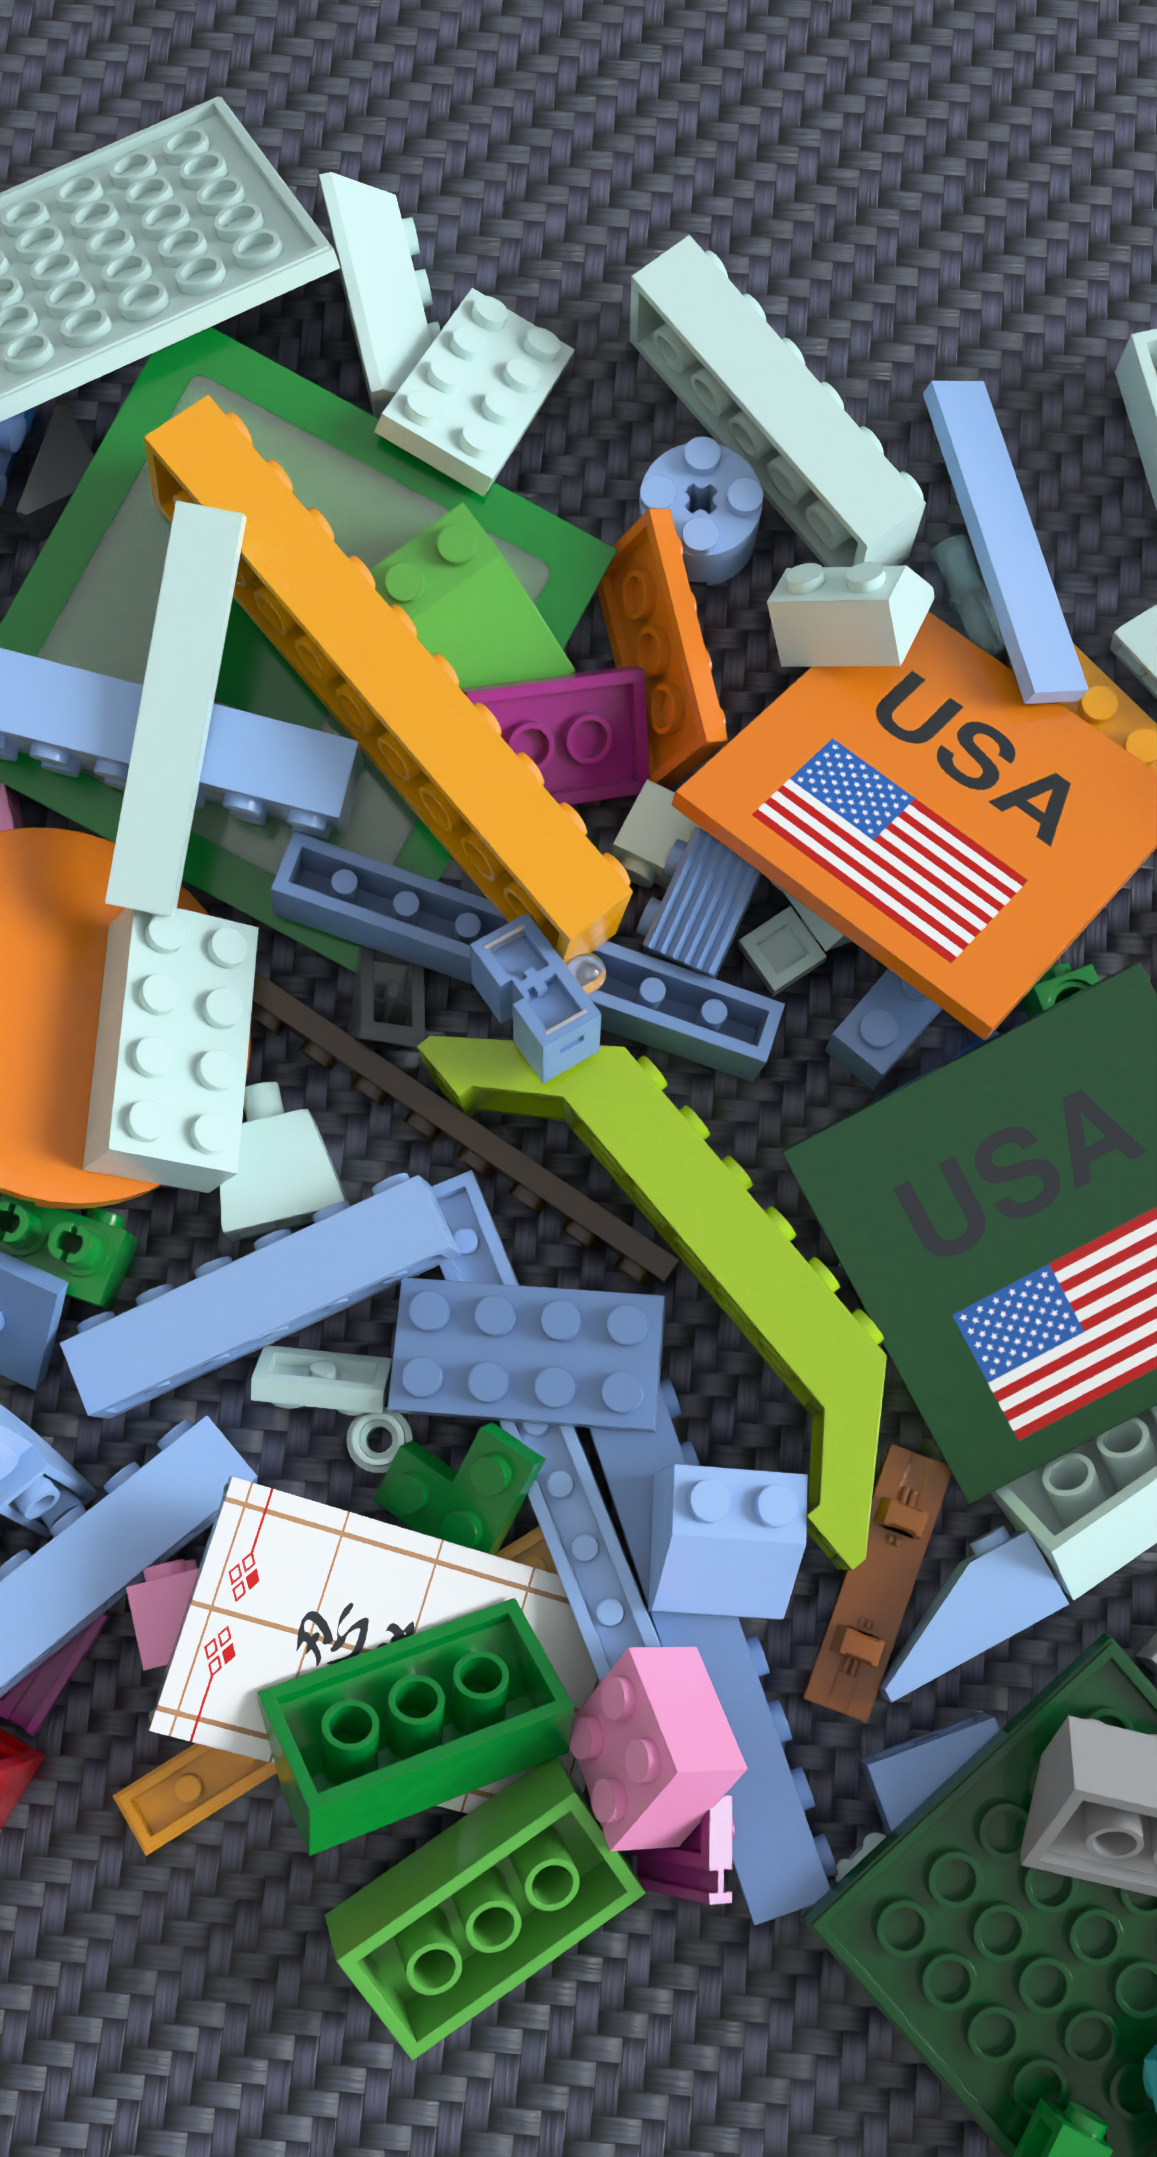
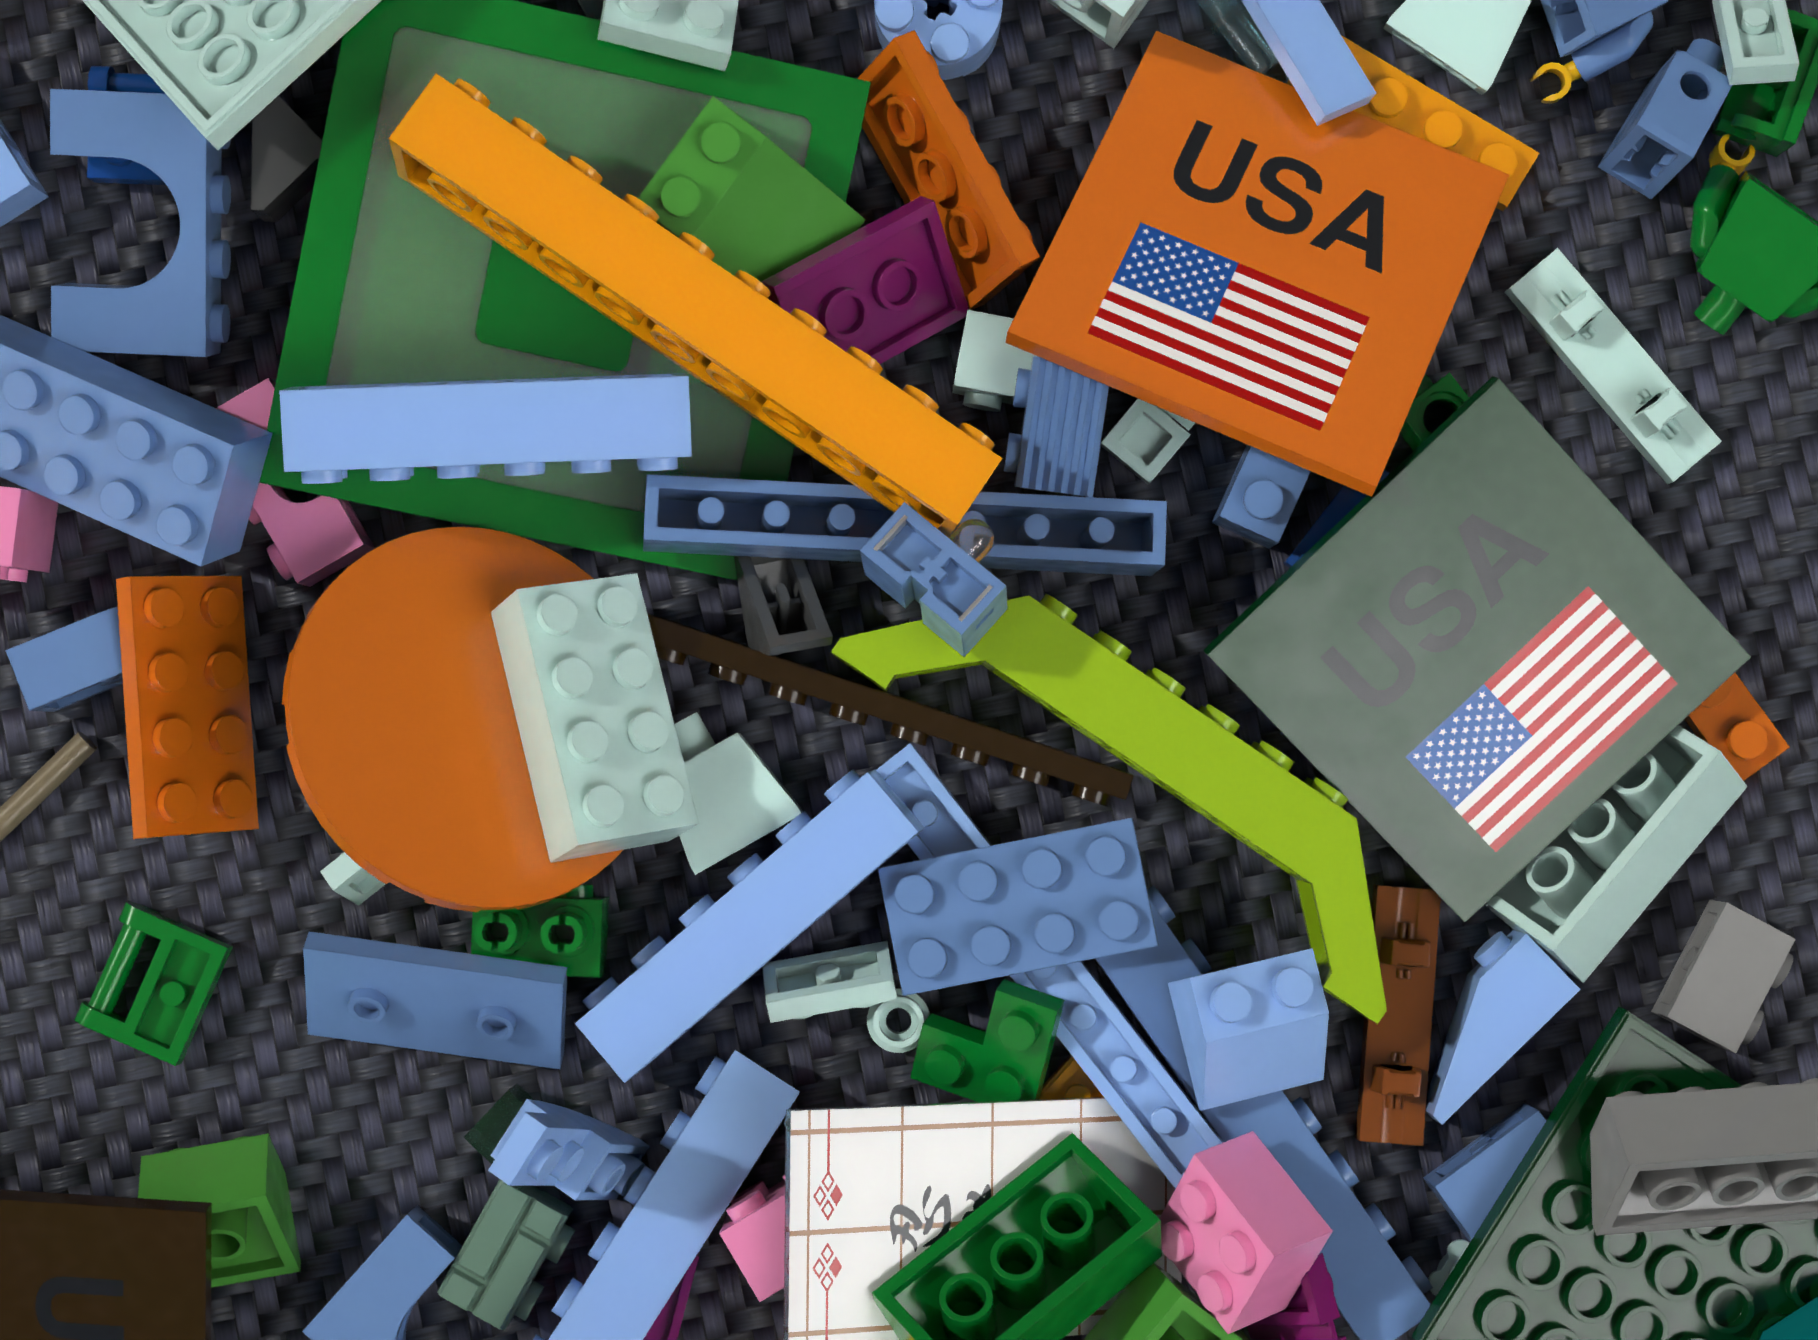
camera: 20 degrees left, 10 degrees up
light aqua tile [105,500,247,917] -> none
light aqua slope [767,562,935,667] -> none

